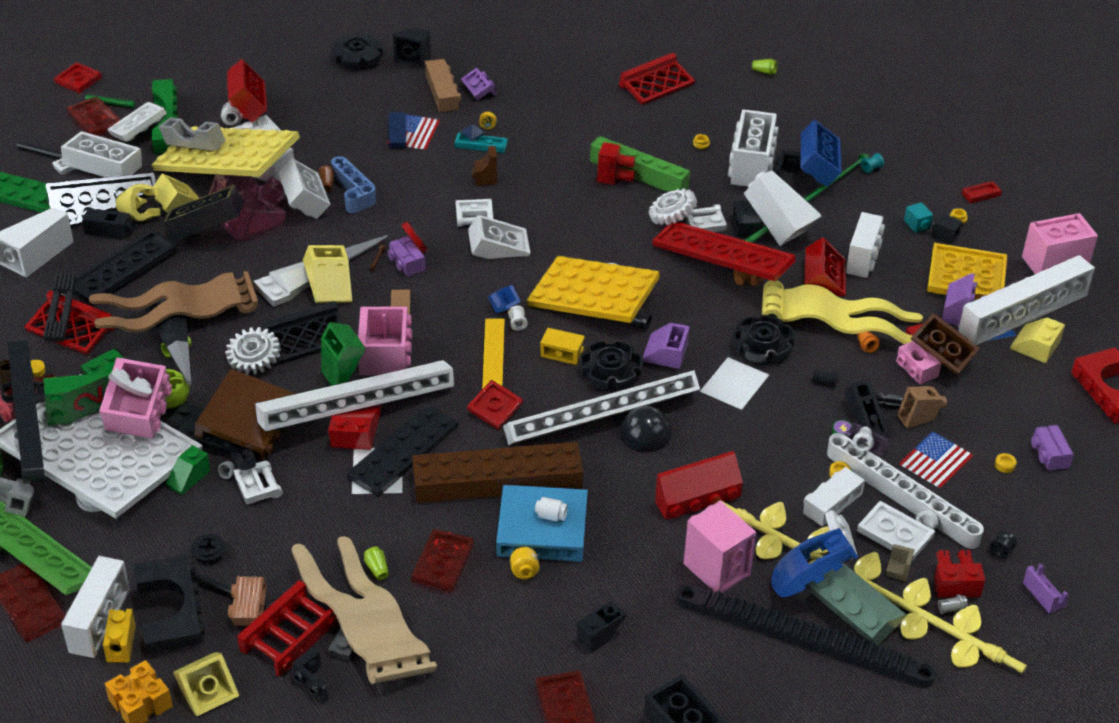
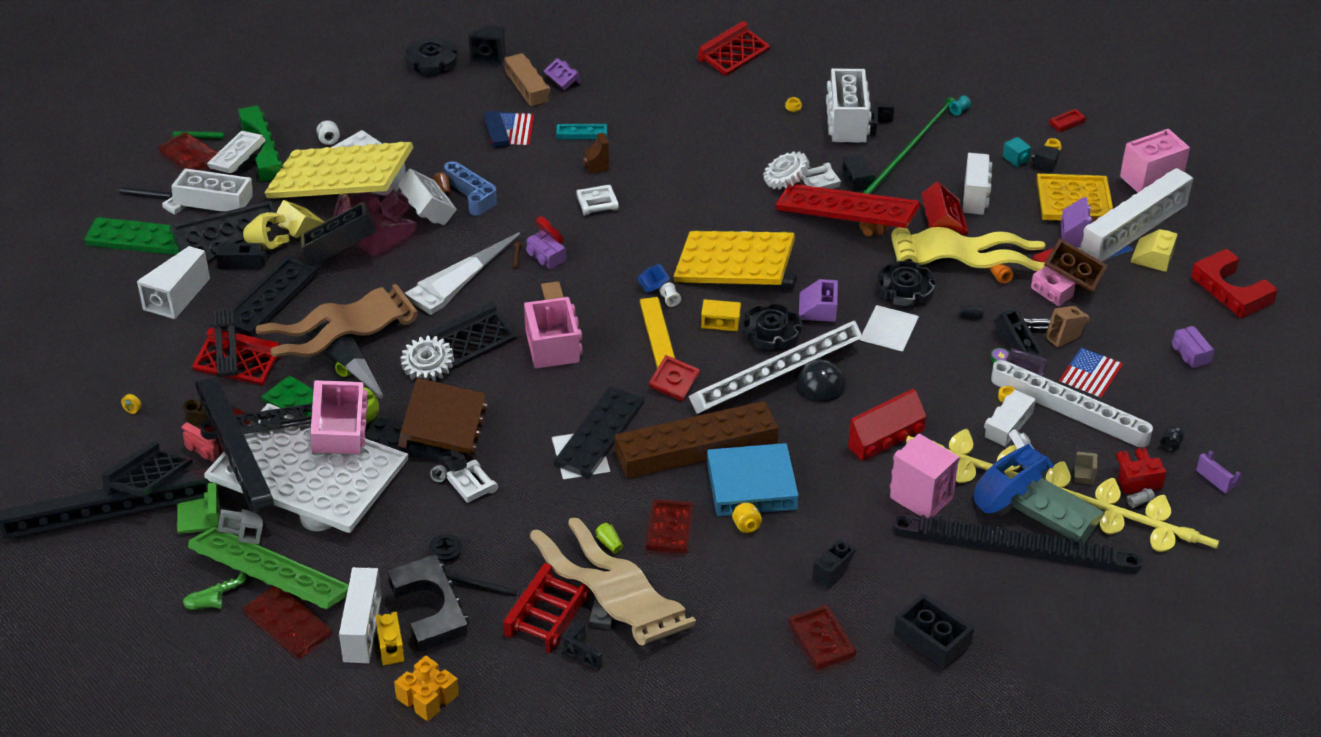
camera: 10 degrees left, 0 degrees up
green slope [43,373,108,425] -> none
red tile [54,62,102,93] -> none
white slope [108,368,153,397] -> none
light grey arch [159,118,226,151] -> none
green slope [166,445,211,496] -> none
light yellow slope [173,652,239,716] -> none
red brick [227,59,267,122] -> none
nougat brick [228,576,267,626] -> none
white brick [255,360,454,431] -> none
light yellow slope [303,245,352,303] -> none
green slope [321,322,366,386] -> none
red slope [328,404,382,450] -> none
dark blue slope [461,123,485,141] -> none
white slope [468,214,530,259] -> none
yellow tile [479,112,497,129] -> none
white brick [535,497,568,522] -> none
bright green brick [590,136,690,192] -> none
red brick [597,142,635,185] -> none
white slope [744,170,822,246] -> none
lime cone [752,59,777,75] -> none
blue brick [801,119,842,187] -> none
white cone [853,427,874,451] -> none
white plate [857,501,935,561] -> none
white tile [916,509,938,529] -> none
yellow tile [995,453,1017,473] -> none

